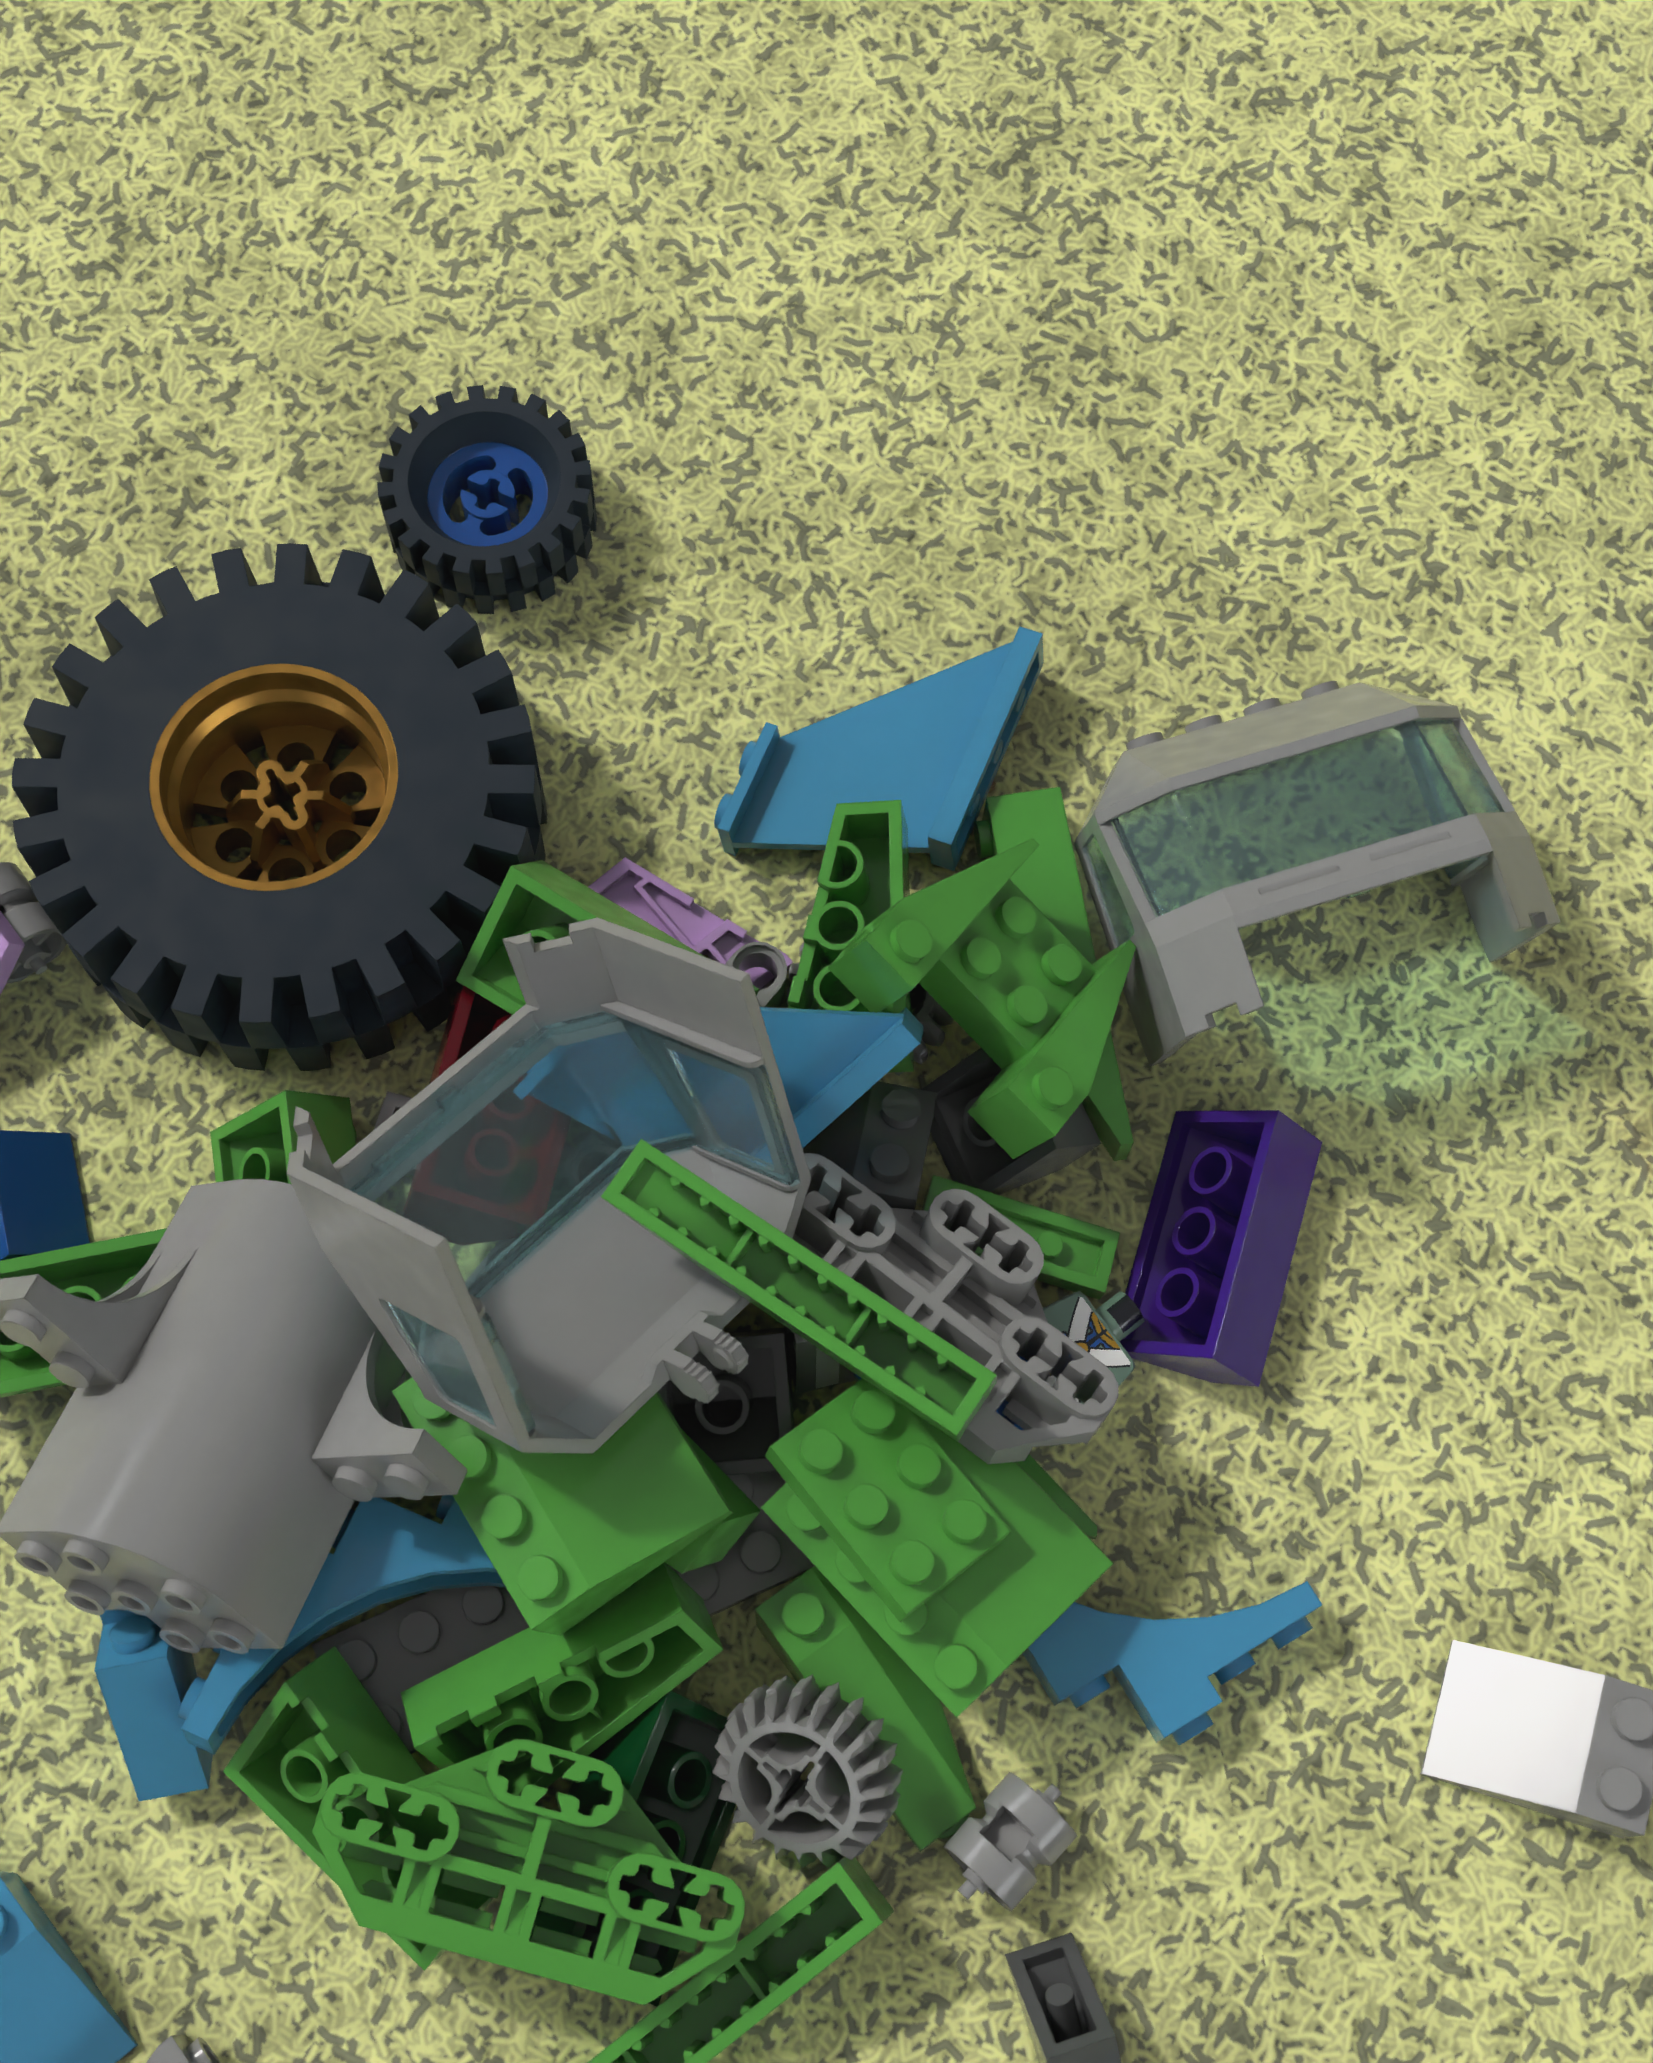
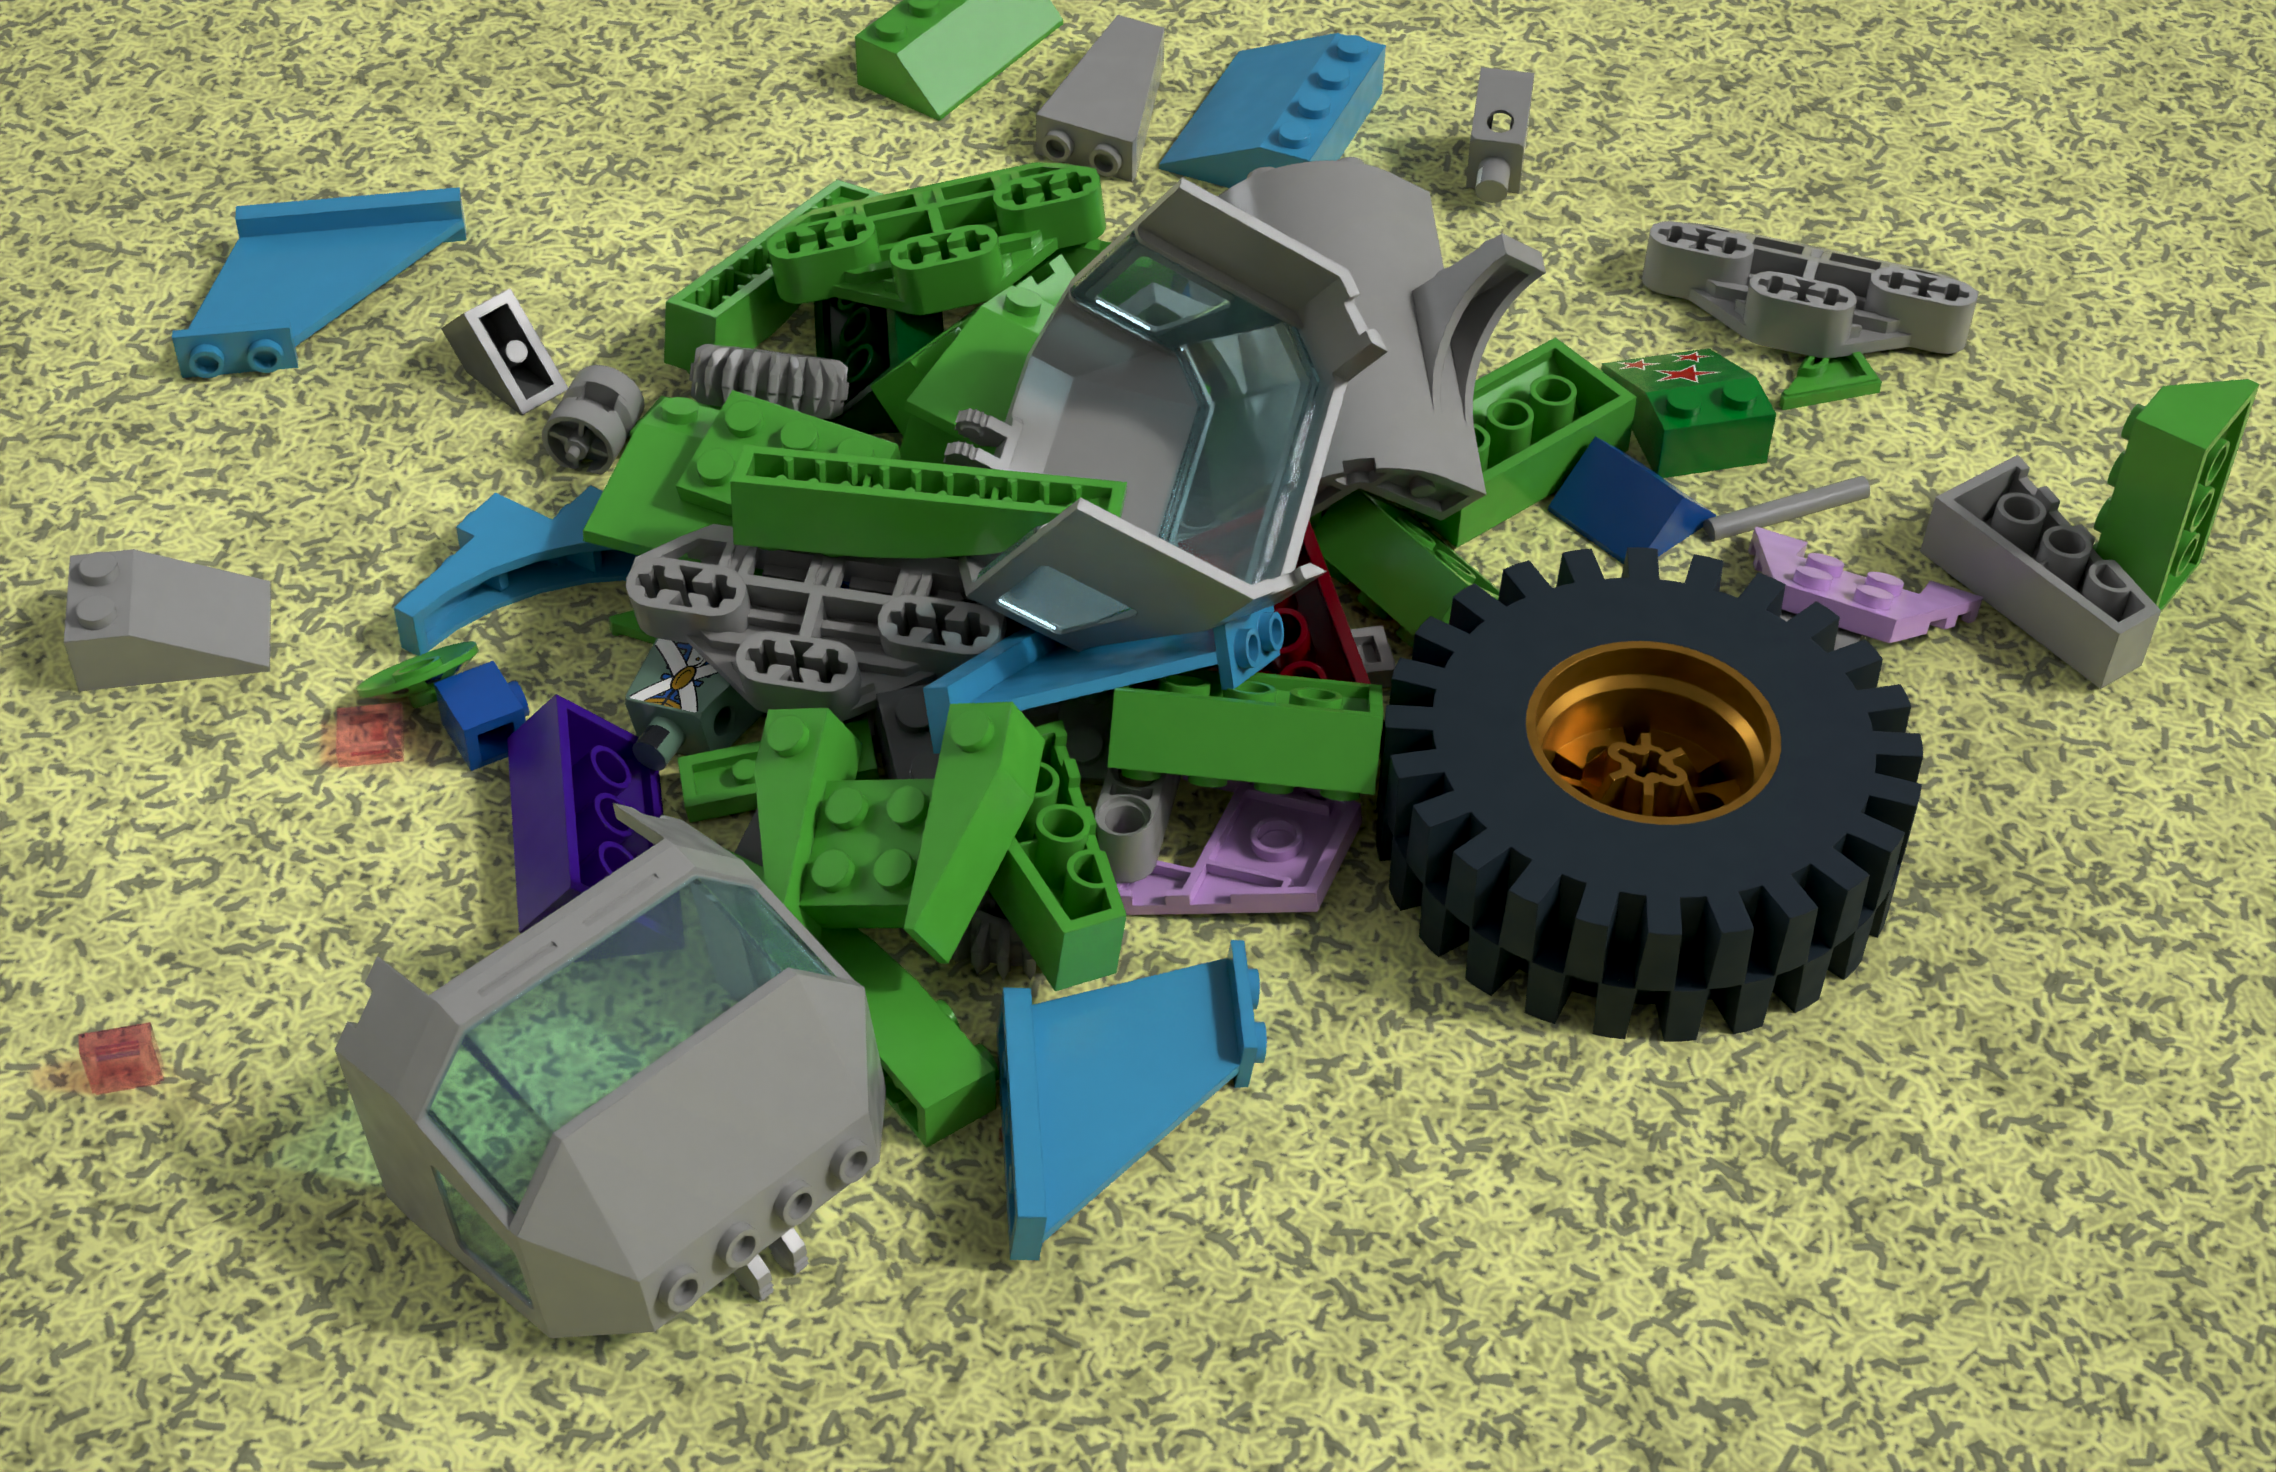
camera: 155 degrees right, 25 degrees down
black wheel [377,385,597,614] -> none
none -> tile [336,702,404,768]
none -> bright green dish [356,641,479,708]
none -> blue brick [434,661,529,771]

